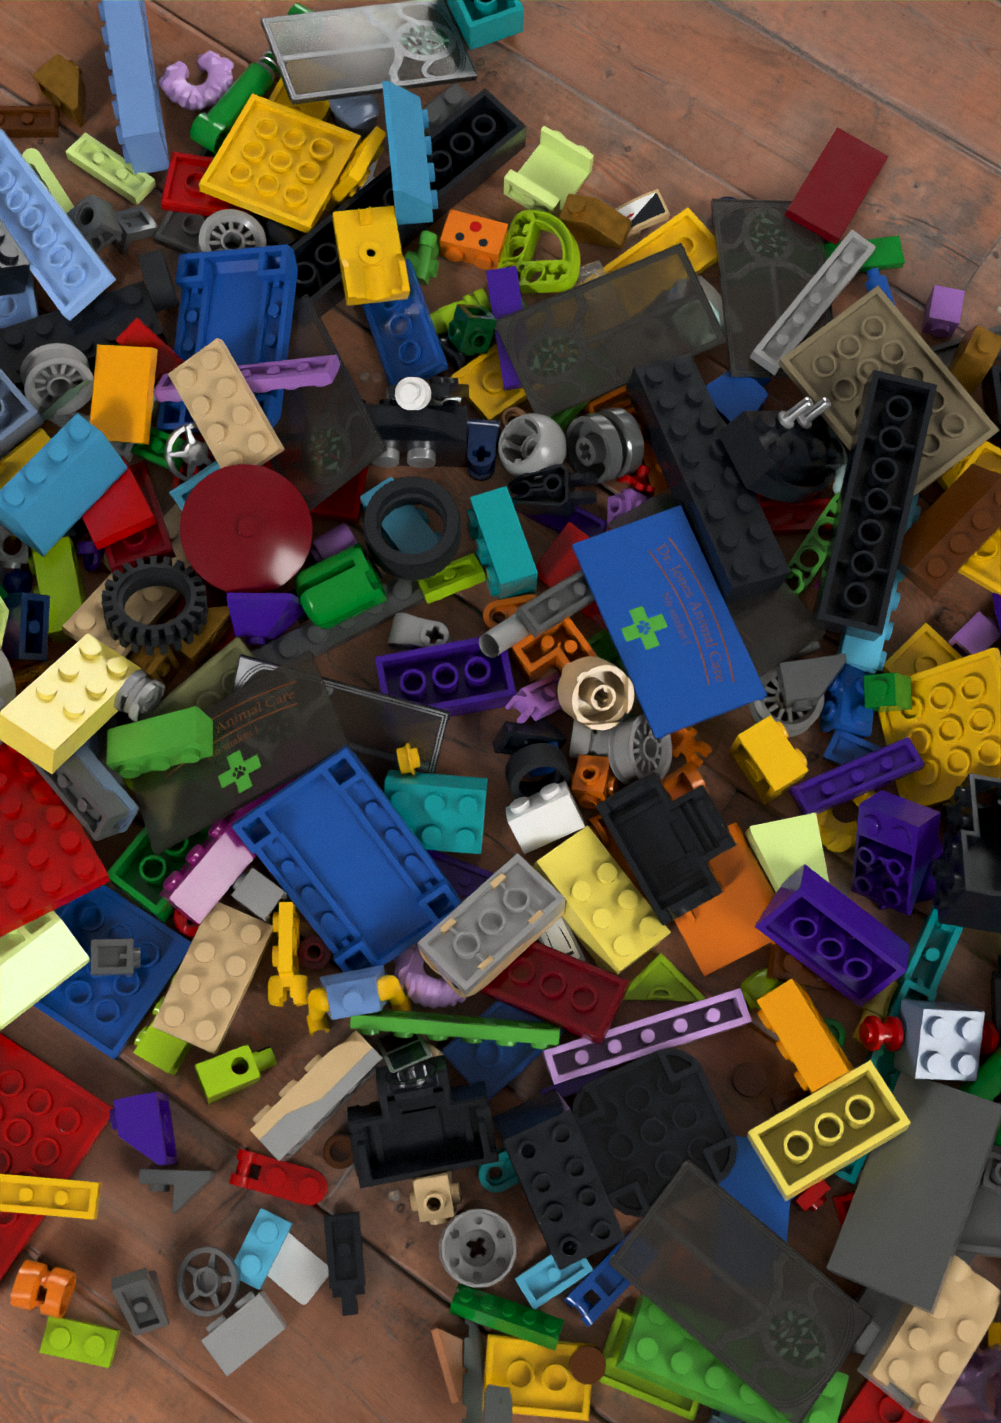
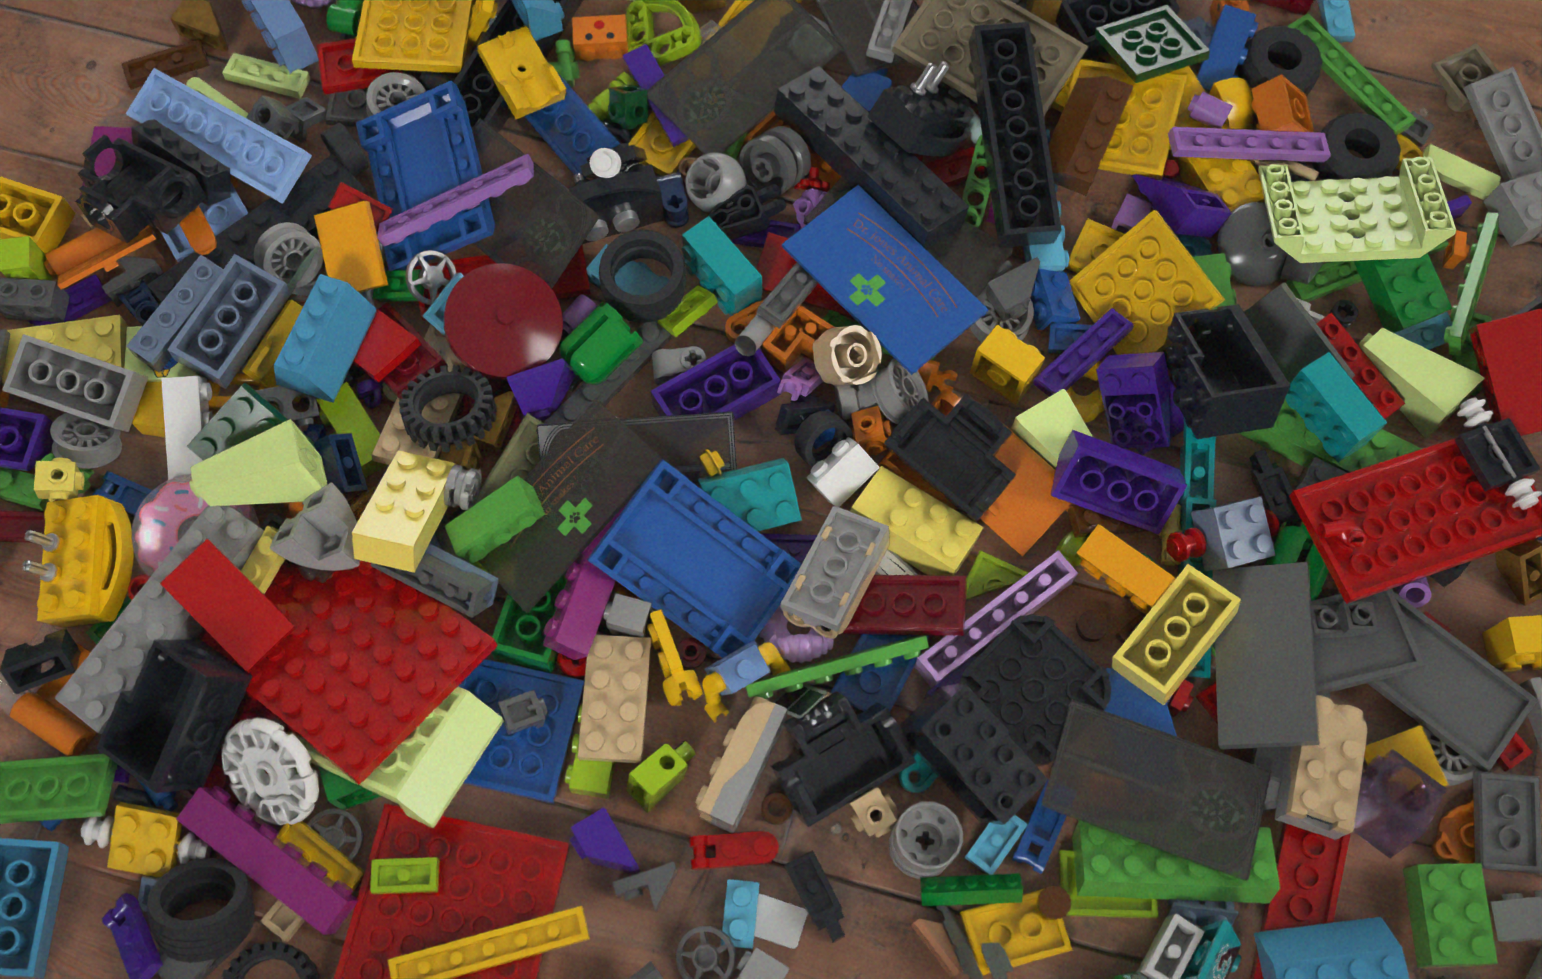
camera: 20 degrees left, 5 degrees down
tan plate [168,338,285,468] -> none
green brick [864,672,912,712] -> none

